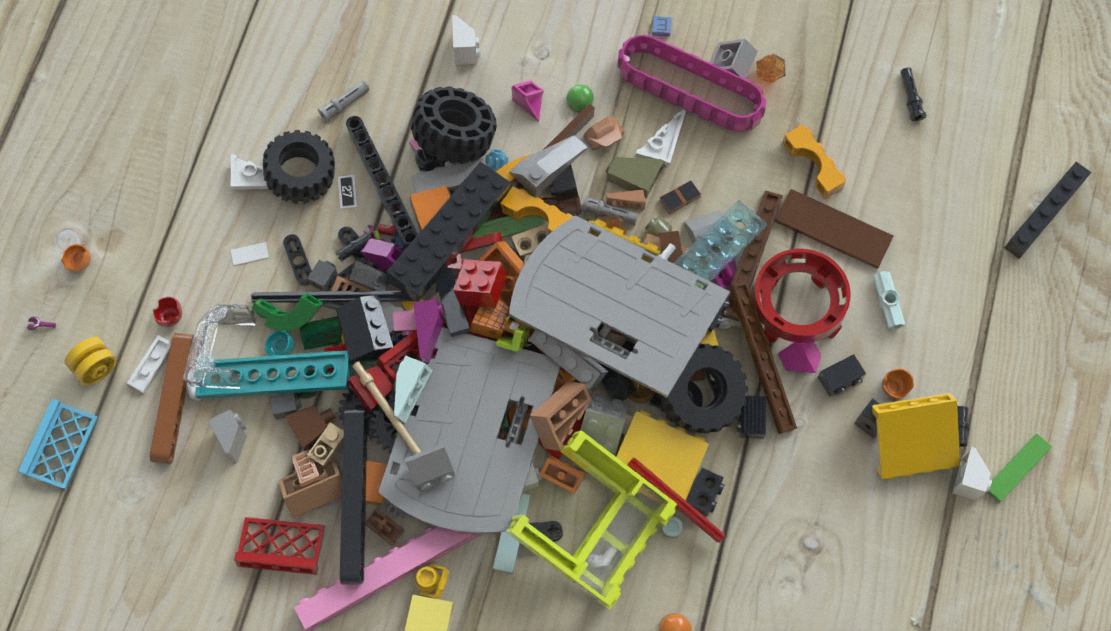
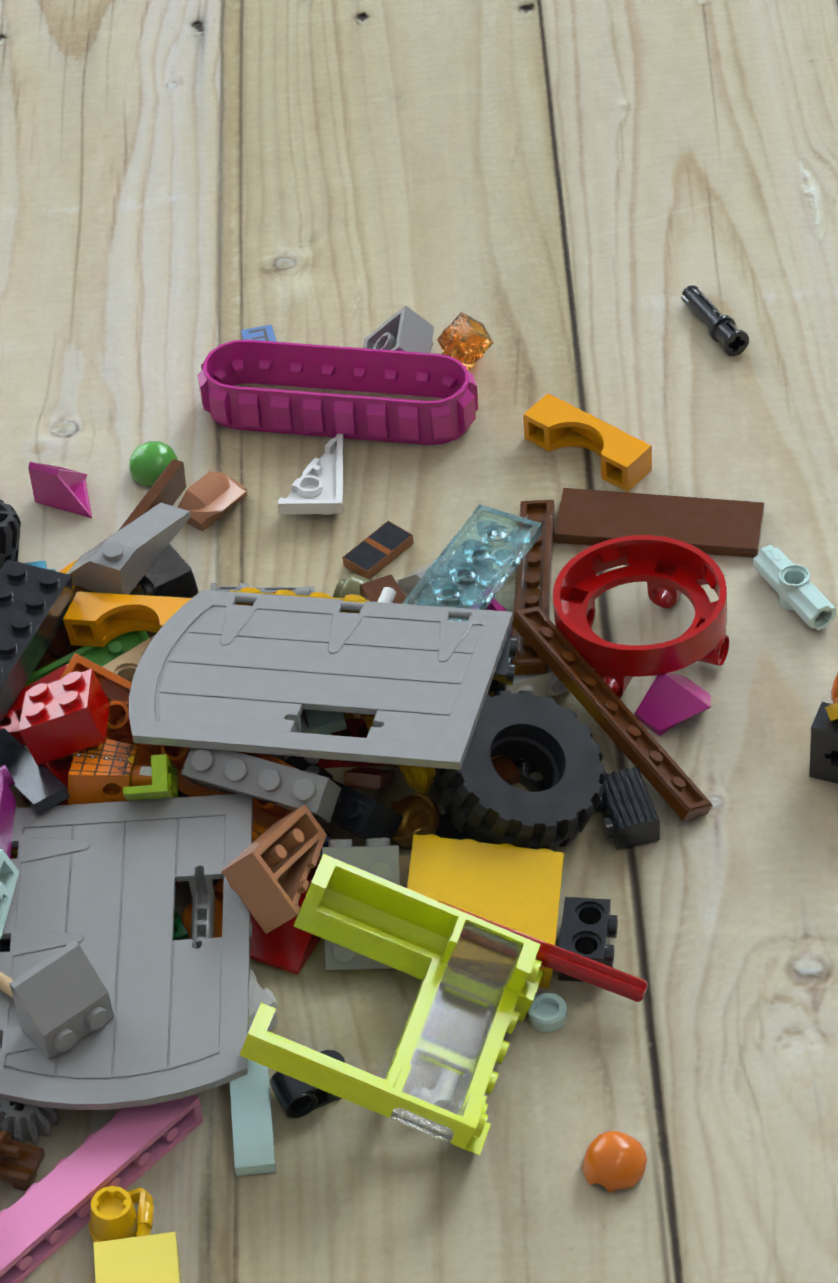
camera: 15 degrees left, 25 degrees down
orange brick [539,455,585,494] -> none
olive slope [606,157,664,198] -> none
nougat slope [606,190,646,210] -> none
black brick [818,354,866,397] -> none

